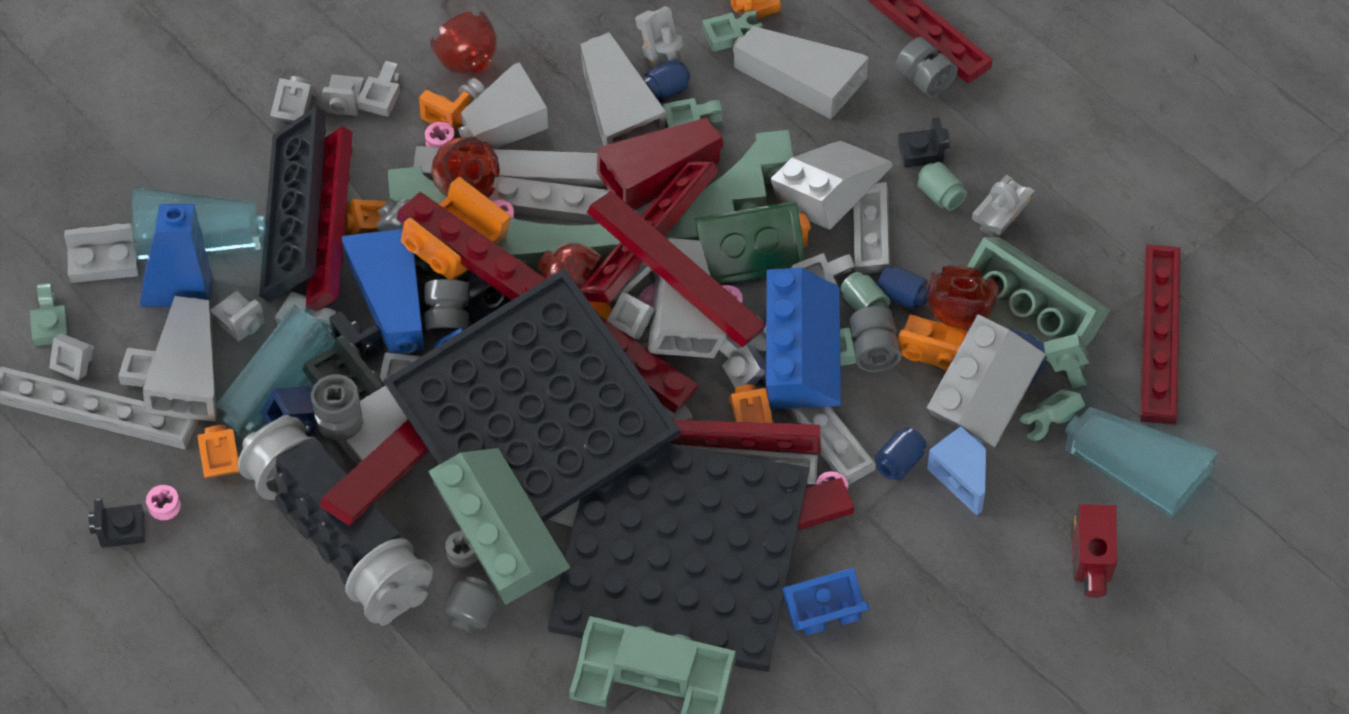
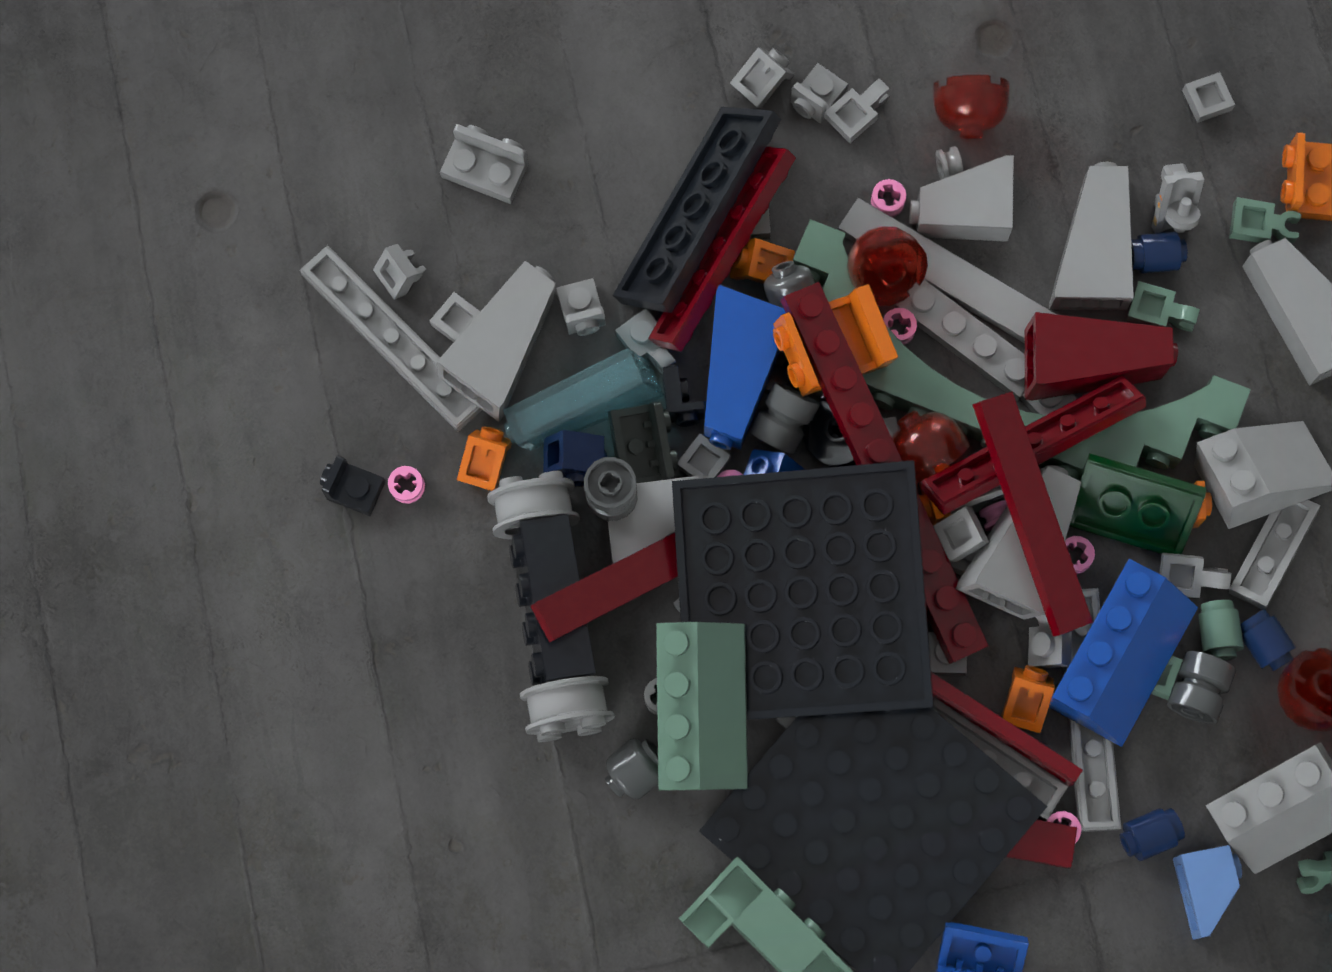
camera: 30 degrees right, 20 degrees up
sand green plate [30,283,69,347] -> none
clear light blue slope [132,188,266,263] -> none
blue slope [140,204,213,307] -> none
orange bracket [419,89,471,133] -> none
orange bracket [898,314,968,371] -> none

